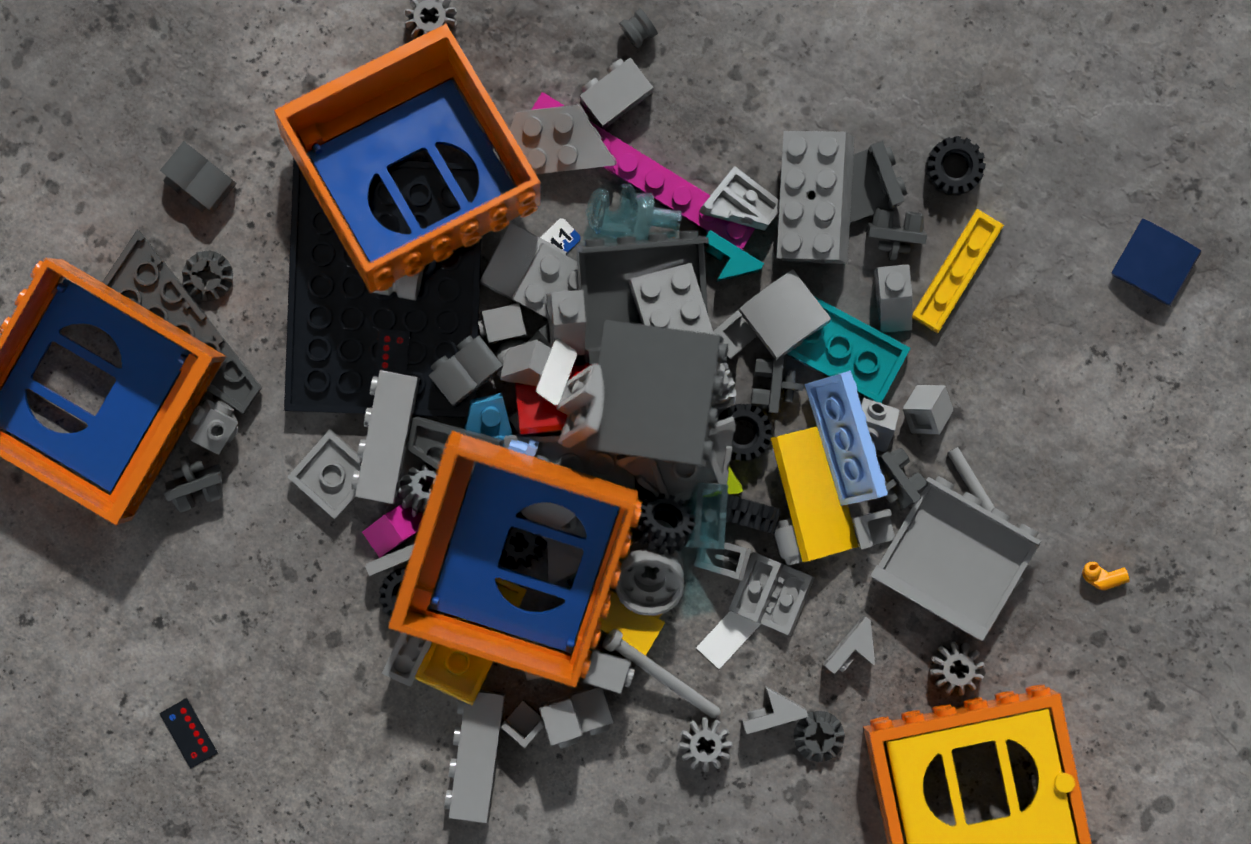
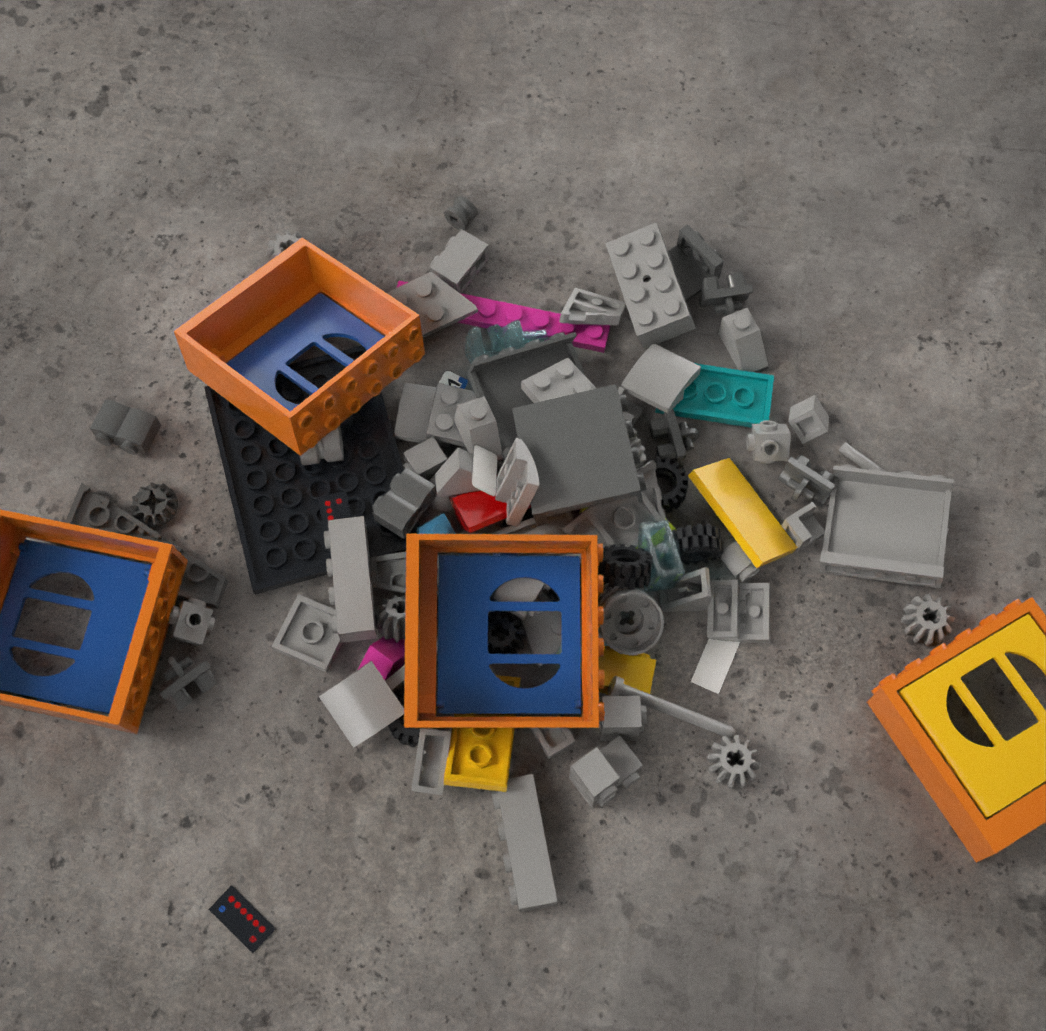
camera: 20 degrees left, 20 degrees down
light grey panel [501,700,545,748] -> none
teal slope [704,230,764,282] -> none
light grey slope [742,686,808,734] -> none
dark grey gear [794,711,845,762] -> none
light blue plate [804,371,888,506] -> none
light grey slope [822,615,875,674] -> none
yellow tile [912,209,1004,333] -> none
black tyre [925,136,986,196] -> none
light orange arm [1082,561,1130,591] -> none
dark blue slope [1111,218,1202,307] -> none
none -> light grey slope [318,661,404,748]

